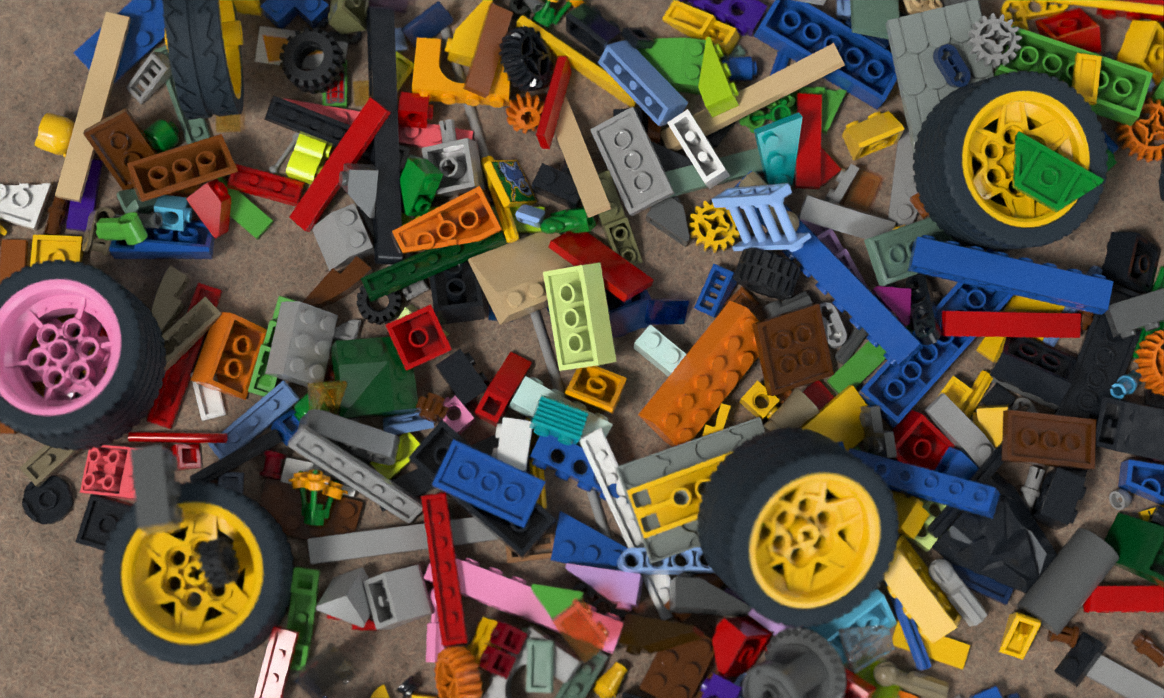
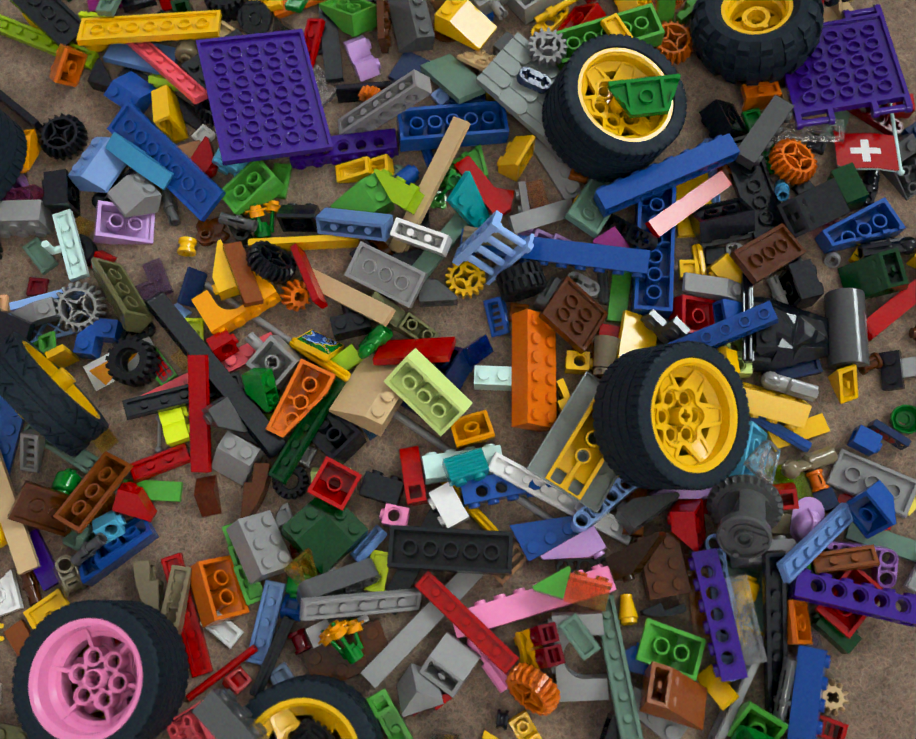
camera: 30 degrees left, 5 degrees down
bright green piece [96,212,147,245] -> none
reddish brown gear [416,392,449,423] -> none
blue tile [432,439,546,528] -> none
light blue slope [515,204,545,228] -> none
black tile [621,27,655,49] -> none
none -> copper slope [194,475,222,517]

